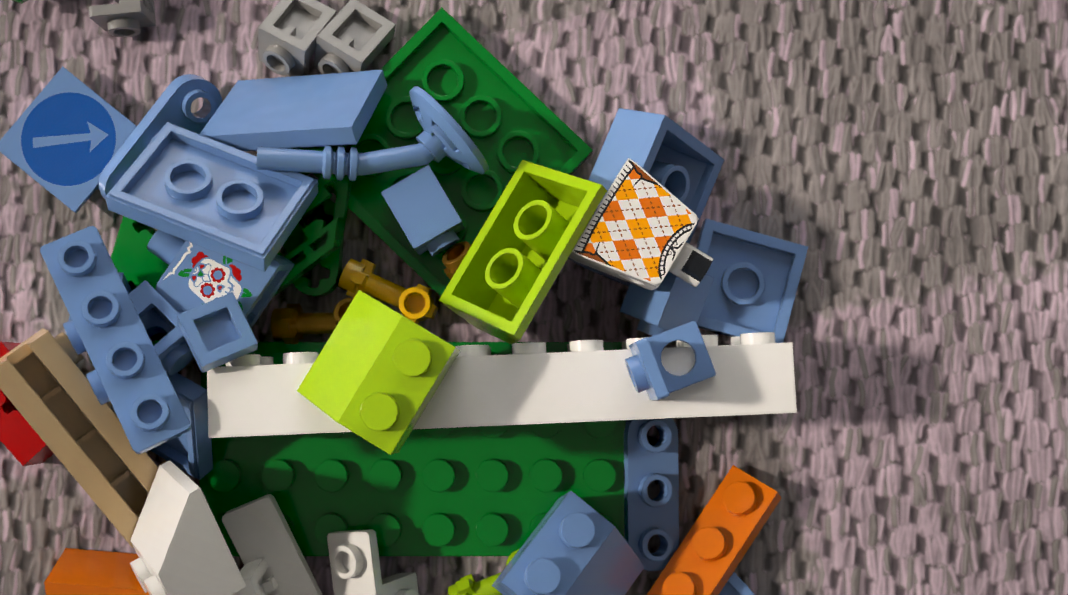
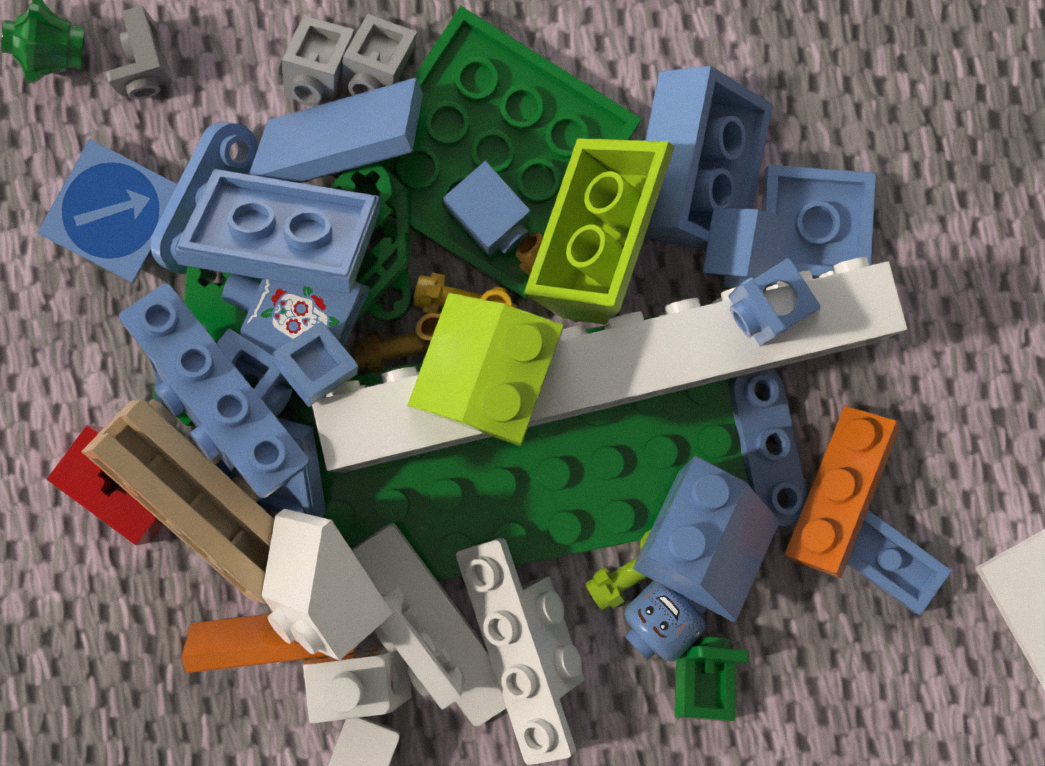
camera: 15 degrees left, 0 degrees up
medium blue dish [256,86,489,181] -> none
torso [569,158,713,290] -> none

